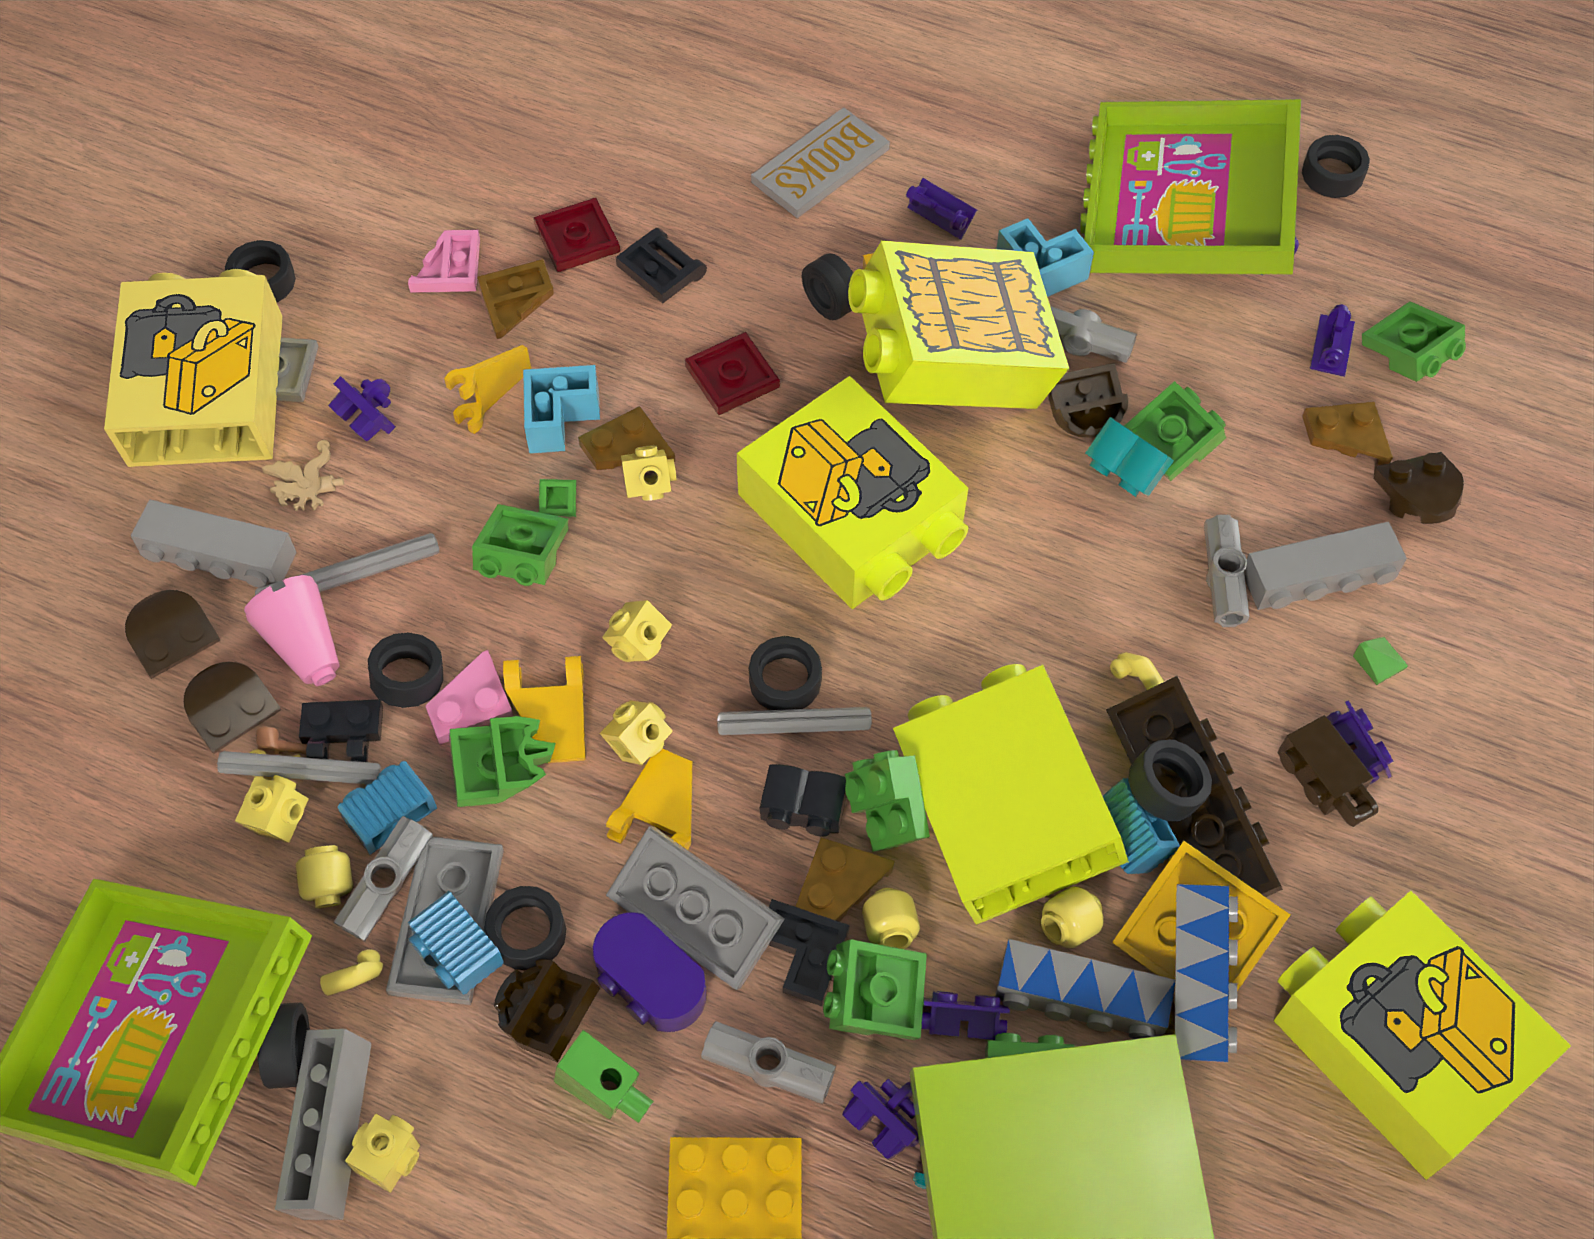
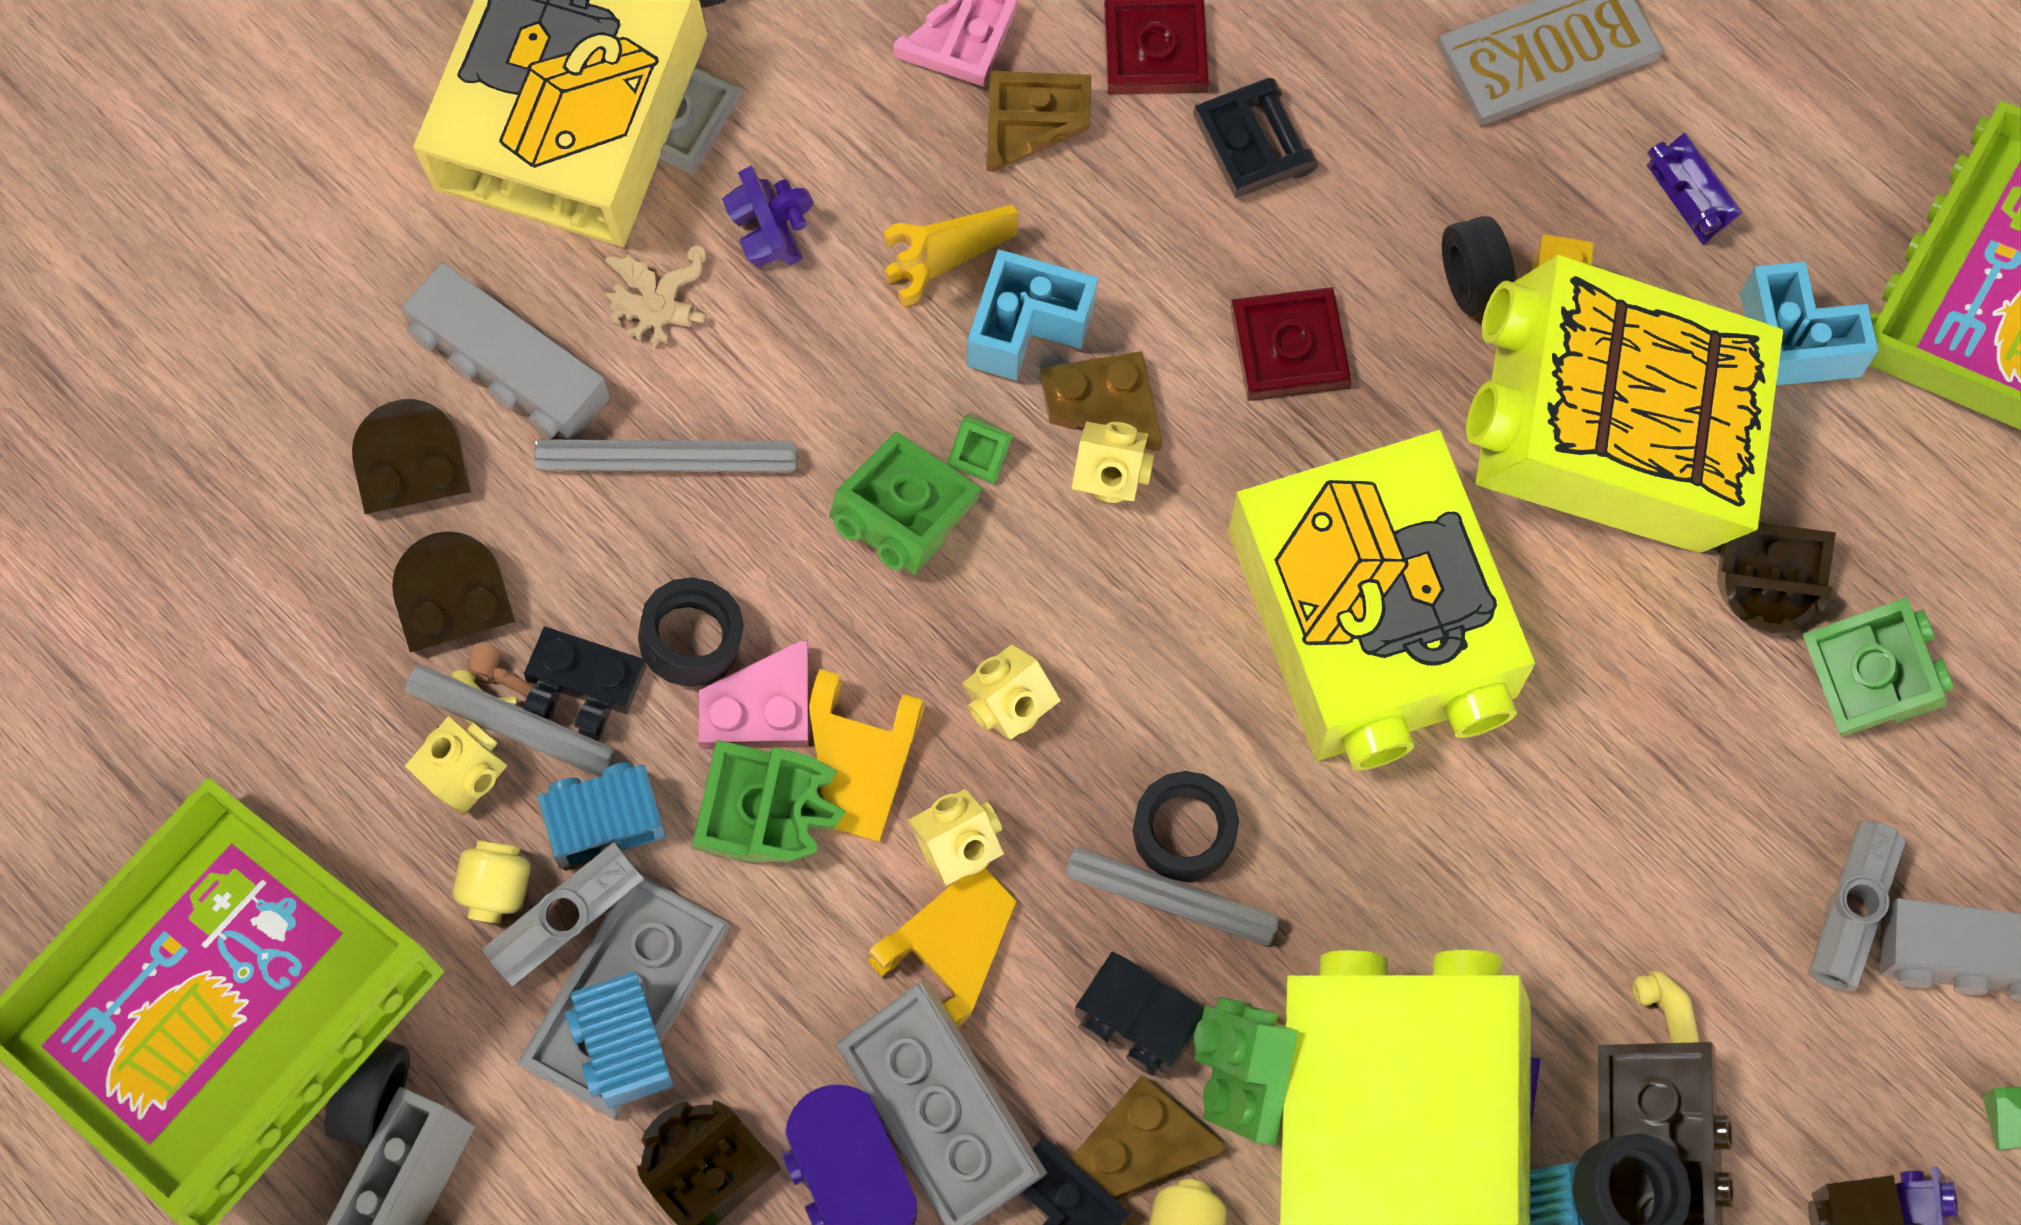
camera: 20 degrees right, 10 degrees up
bright pink cone [244,575,340,686] -> none
light yellow arm [320,949,383,996] -> none
black tyre [484,886,567,970] -> none
light grey piece [1050,306,1137,363] -> none
teal brick [1085,417,1174,497] -> none

